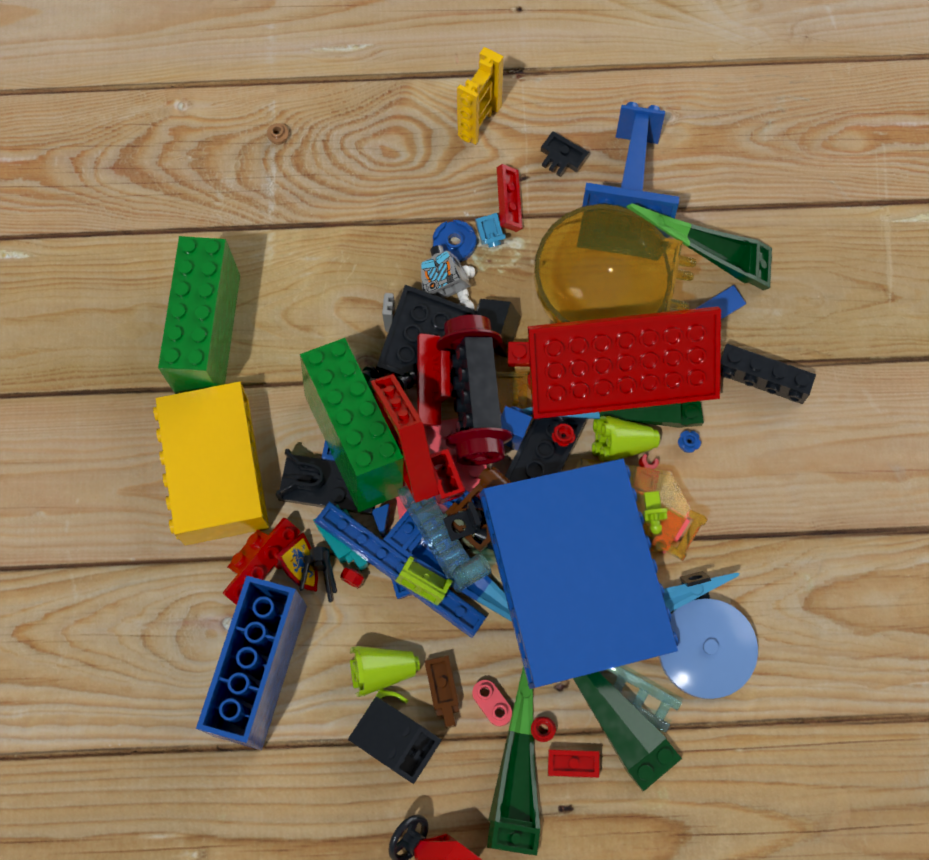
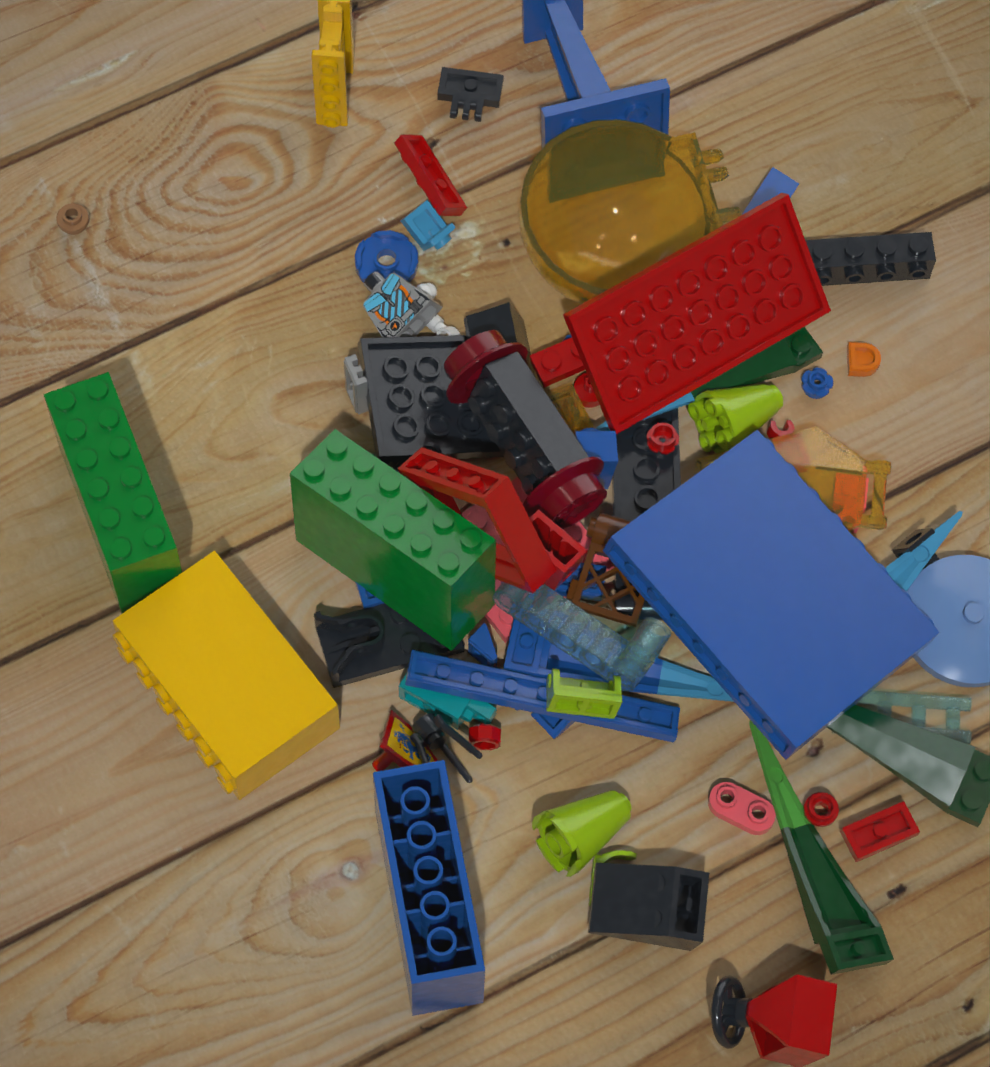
camera: 30 degrees left, 5 degrees down
red bracket [223,518,300,605] -> none
red bracket [417,334,453,427] -> none
reddish brown hinge [424,655,459,729] -> none
black bracket [443,501,483,541] -> none
dark green plate [626,203,772,291] -> none
lime piece [642,491,668,534] -> none
none -> orange tile [847,342,881,377]

